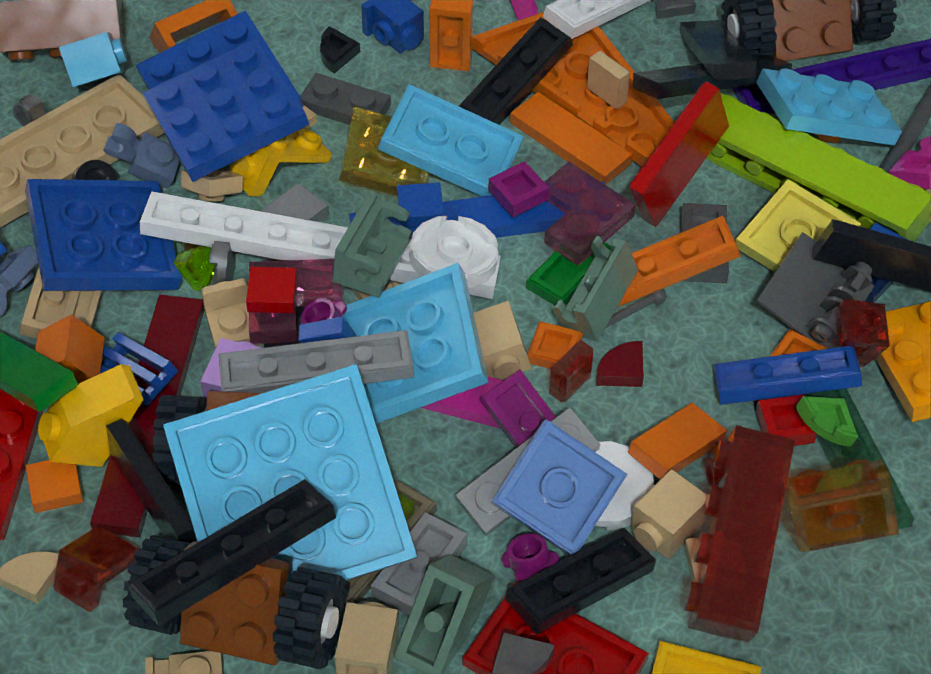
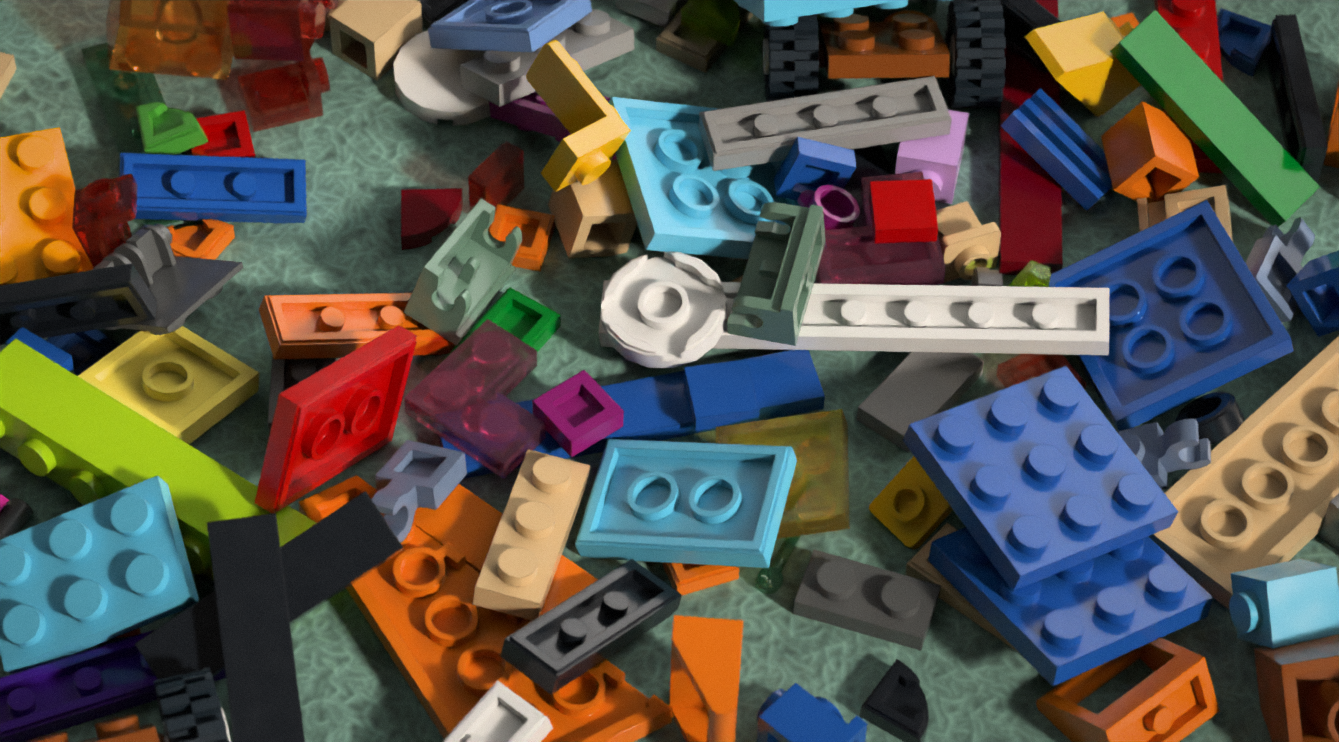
camera: 175 degrees right, 0 degrees up
tan tile [587,51,630,110] -> none
orange tile [628,402,728,480] -> none
none -> sand blue plate [371,440,467,543]
none -> tan plate [473,449,590,621]
none -> yellow bracket [526,40,631,192]

